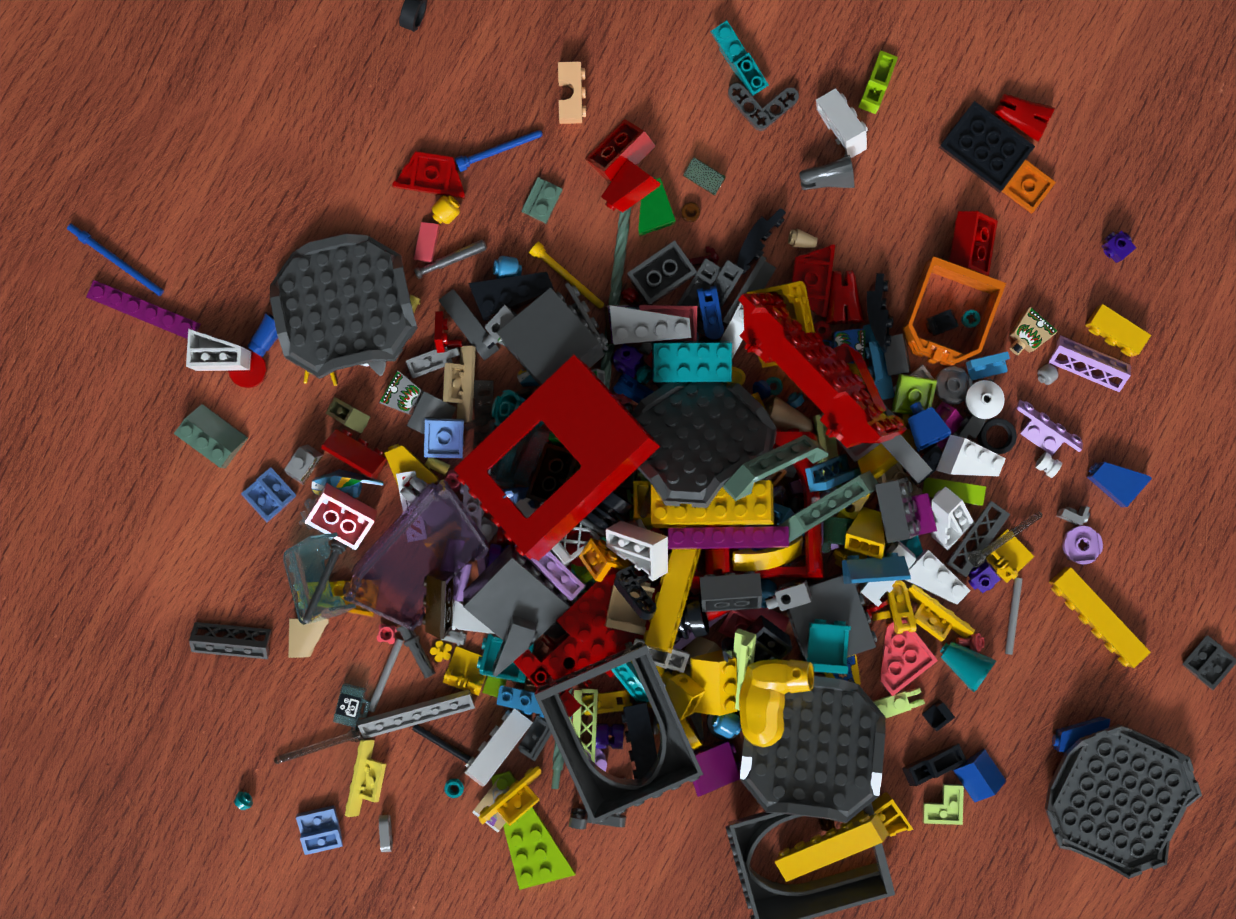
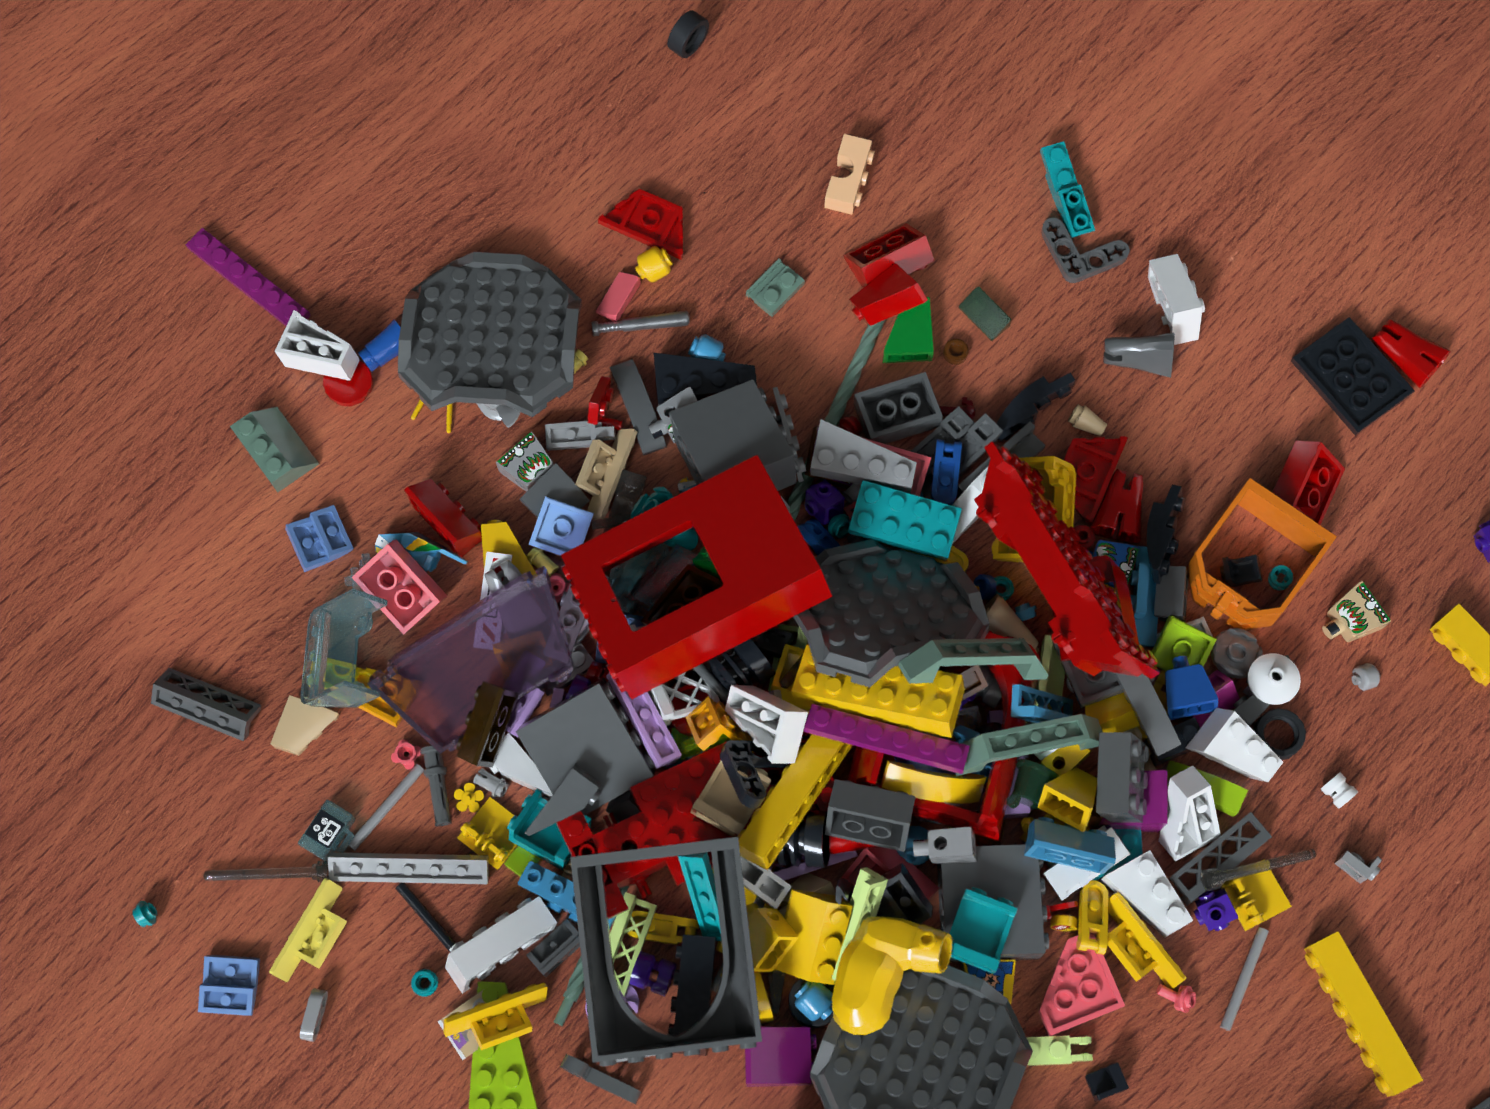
camera: 20 degrees right, 15 degrees down
blue bar [67,223,164,296] -> none
light grey torso [284,444,323,485] -> none
dark grey piece [303,539,347,623] -> none
olive slope [326,397,370,433] -> none
blue piece [455,130,543,172] -> none
yellow piece [529,241,604,308] -> none
lime slope [858,50,898,114] -> none
teal cone [940,642,996,692] -> none
dark azure bracket [966,351,1010,380] -> none
orange plate [1001,160,1056,214] -> none
lavender bracket [1016,400,1083,455] -> none
lavender fence [1049,335,1131,392] -> none
lavender plate [1062,526,1103,564] -> none
blue slope [1087,462,1152,507] -> none

